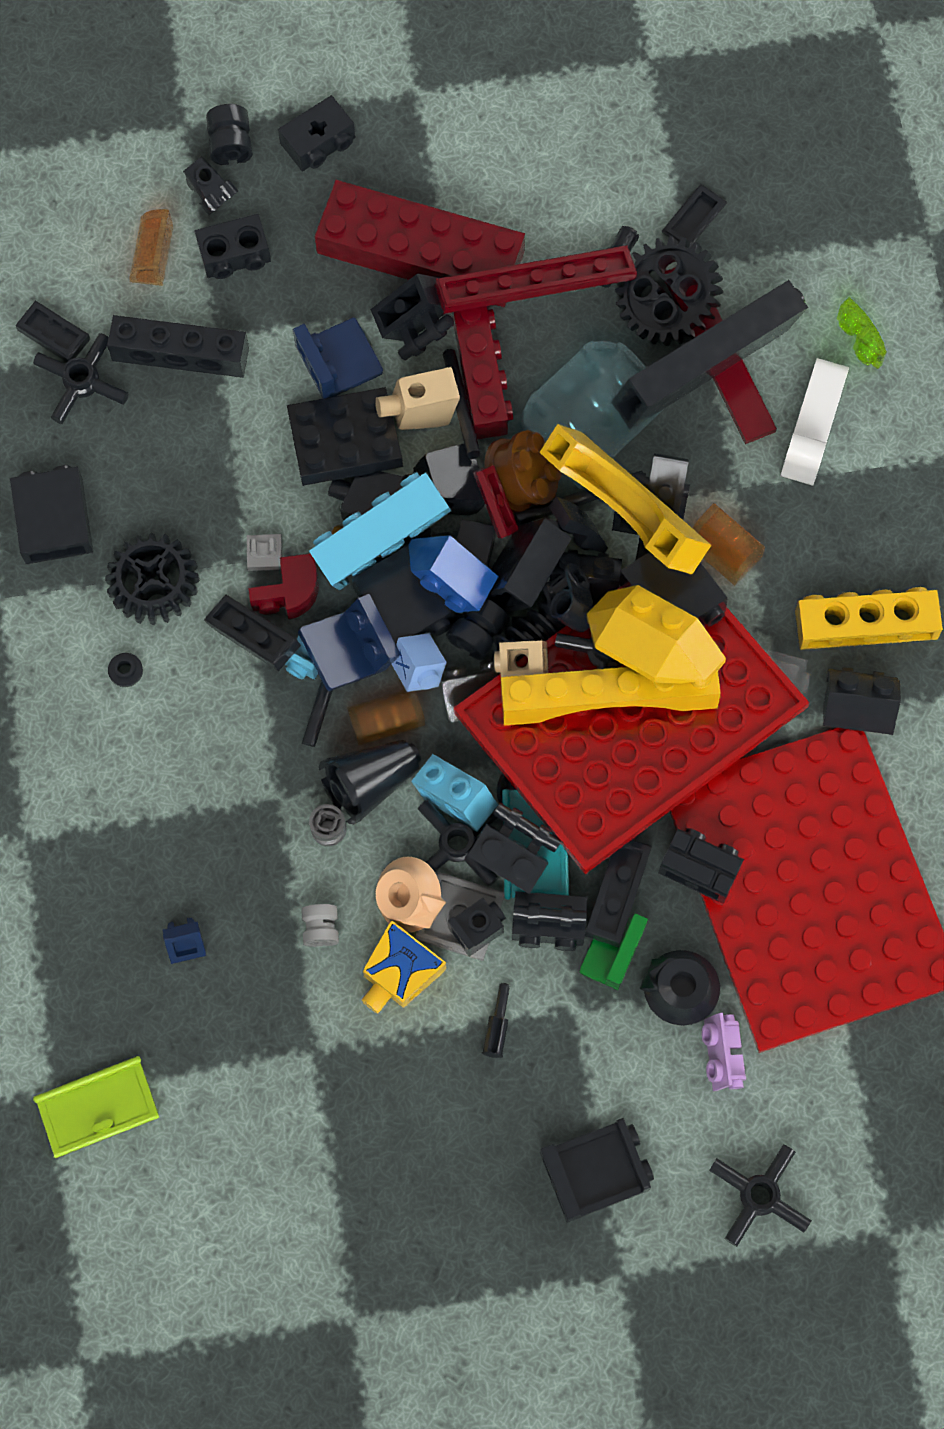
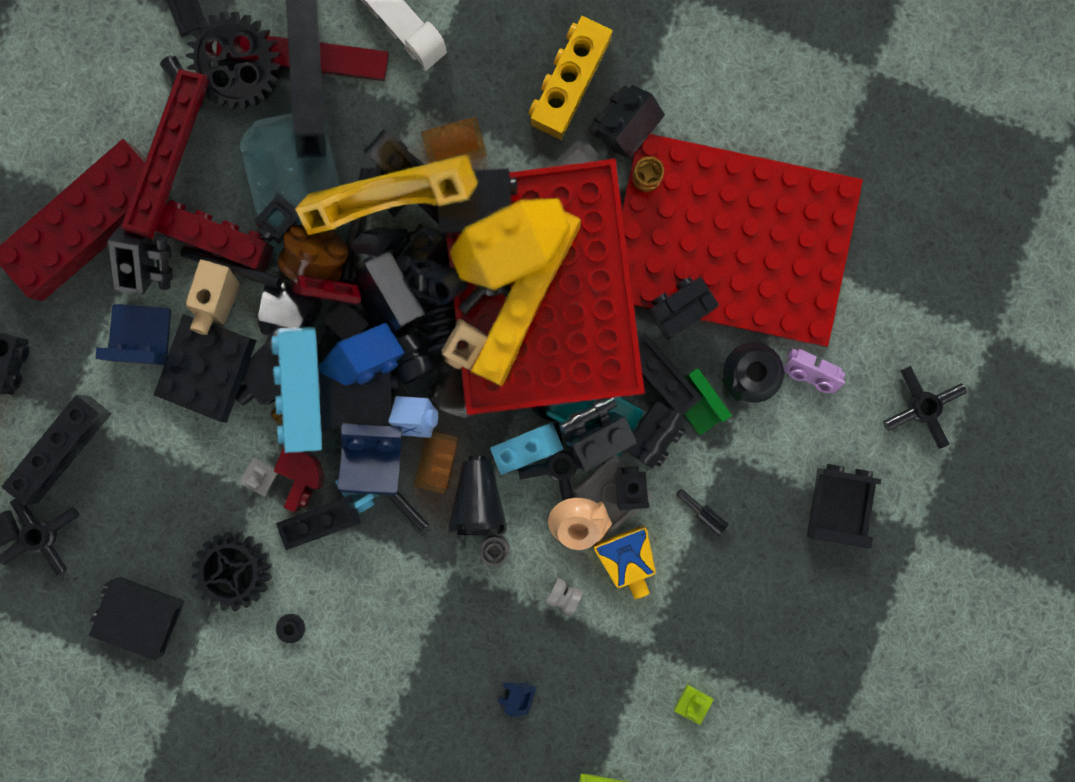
camera: 60 degrees left, 15 degrees up
none -> black window [255,193,301,245]
none -> pearl gold wheel [632,156,664,192]
none -> lime tile [674,684,714,725]

